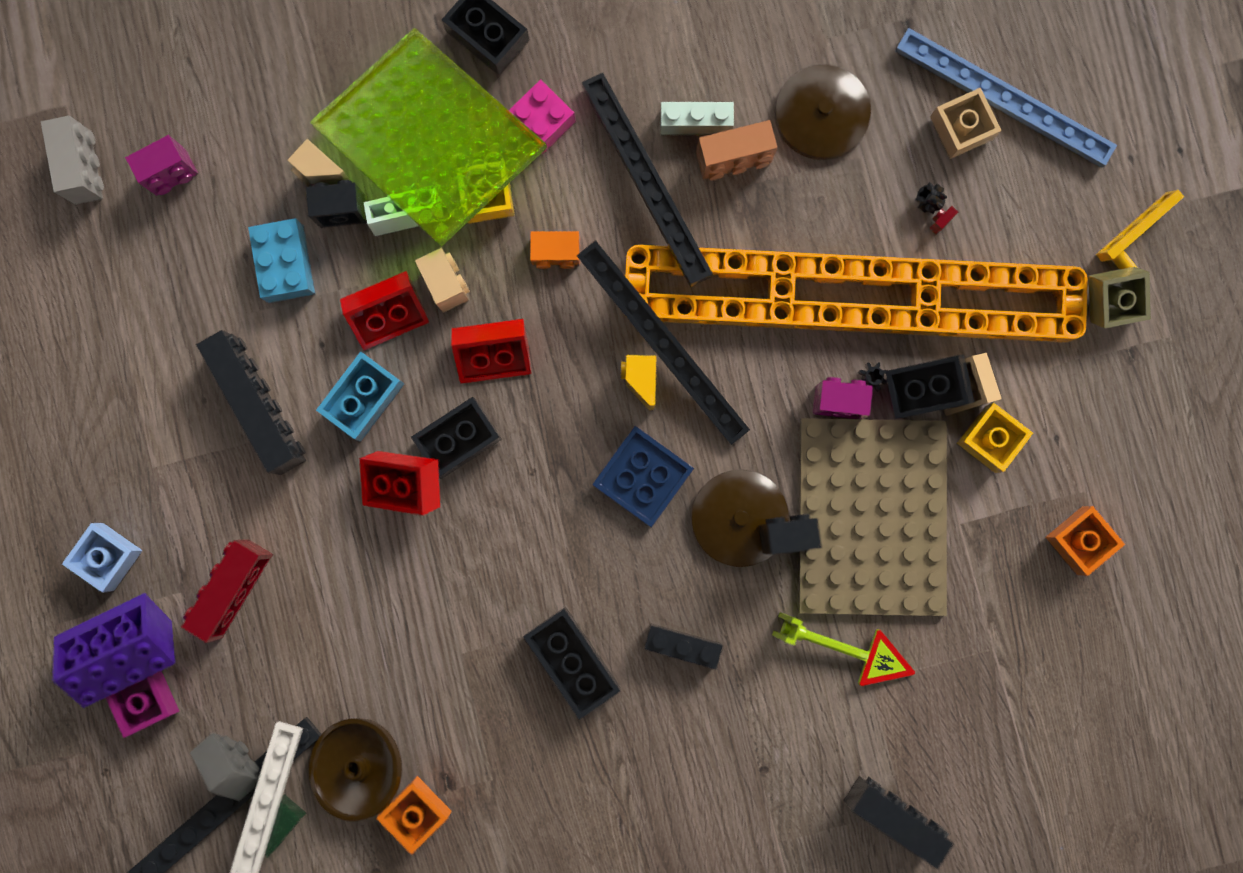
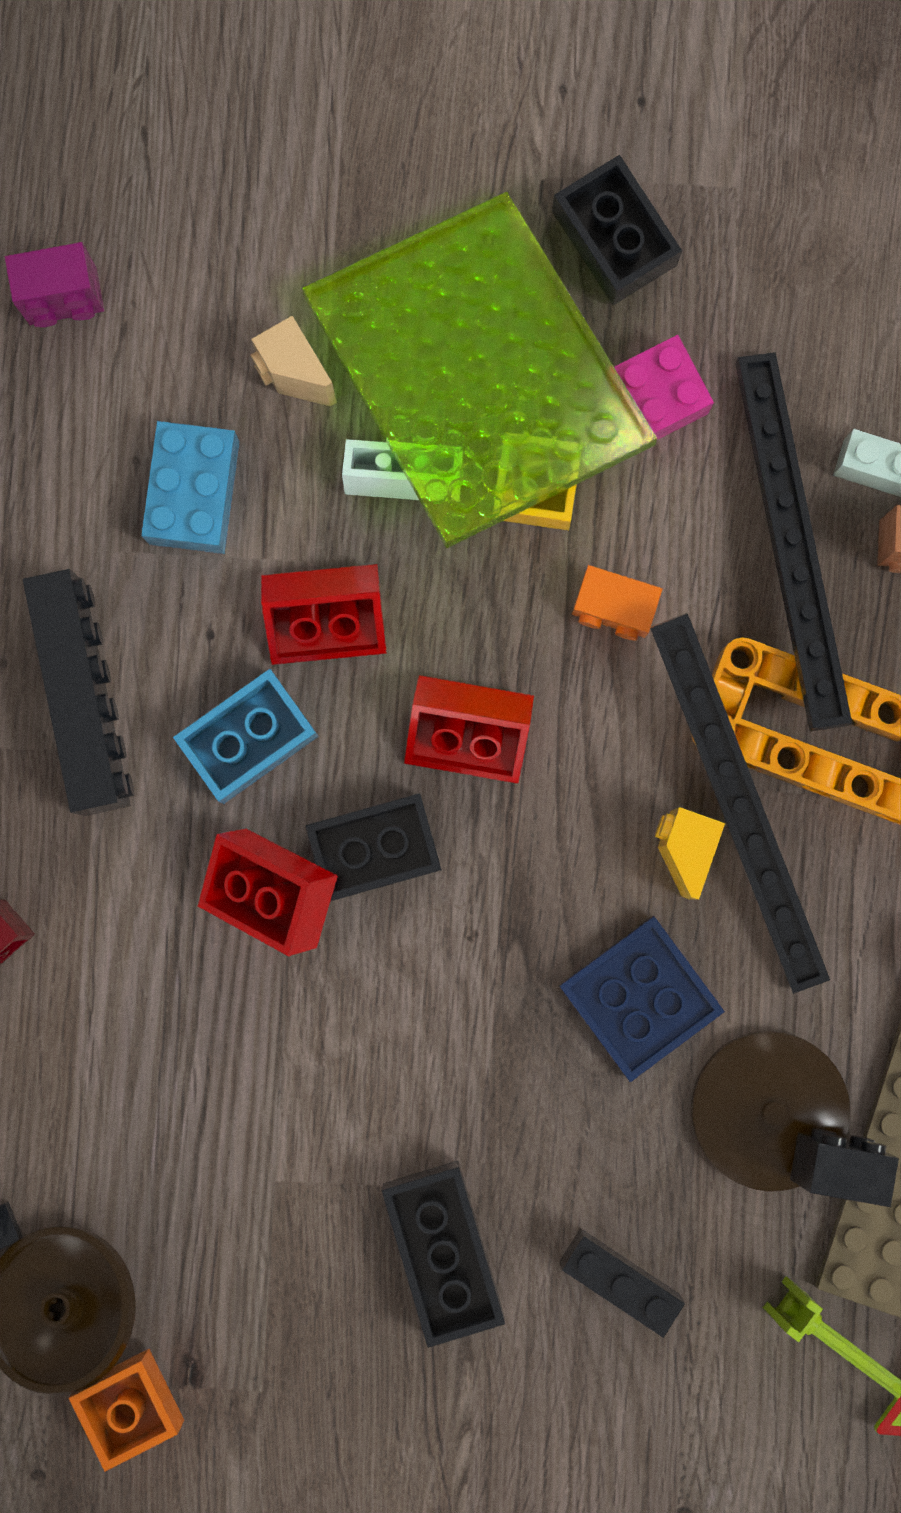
camera: 15 degrees right, 0 degrees up
black brick [306,180,367,228] -> none
tan brick [415,248,470,313] -> none

